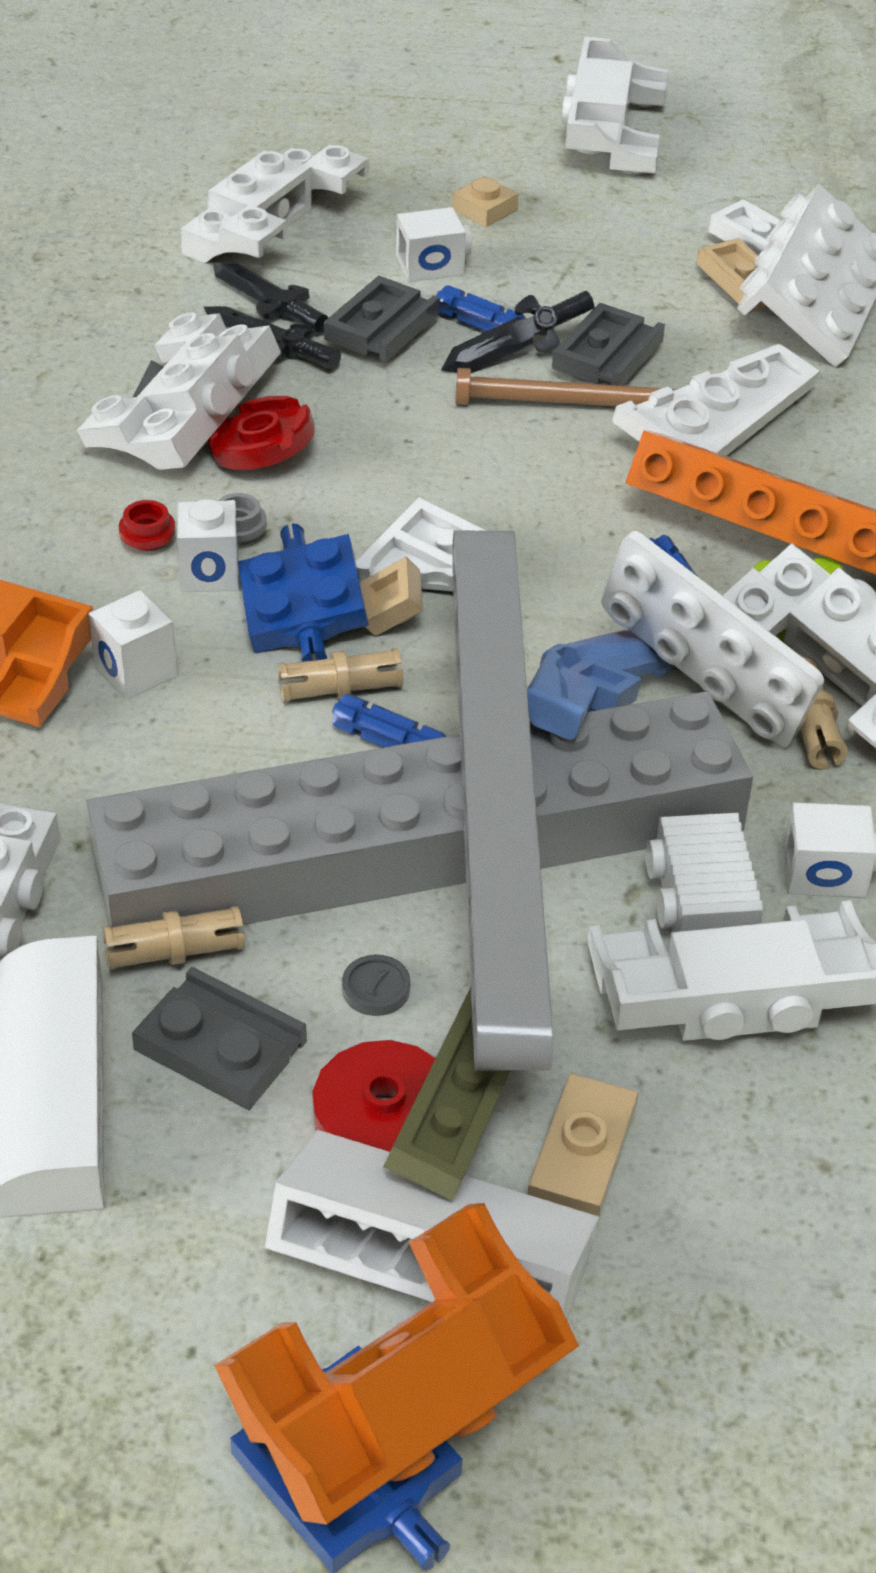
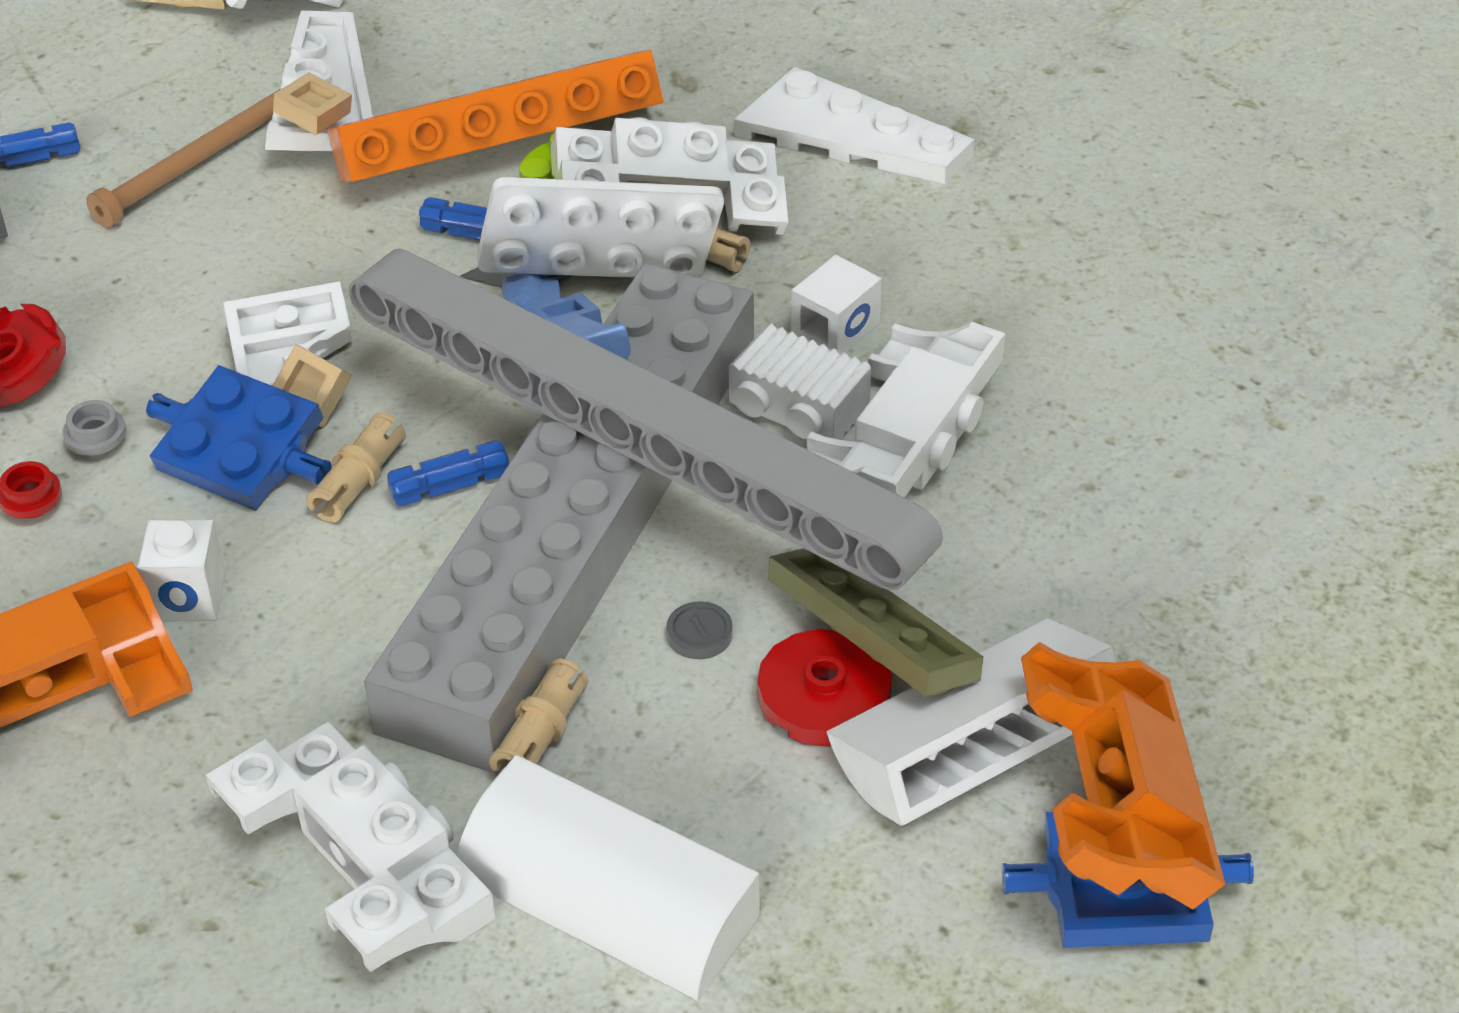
camera: 50 degrees left, 0 degrees up
dark grey plate [132,966,307,1111] -> none
white brick [177,499,239,592] -> none
black sword [441,290,594,373] -> none
tan plate [528,1073,639,1217] -> none
dark grey plate [552,303,665,386] -> none
none -> tan plate [273,72,352,135]

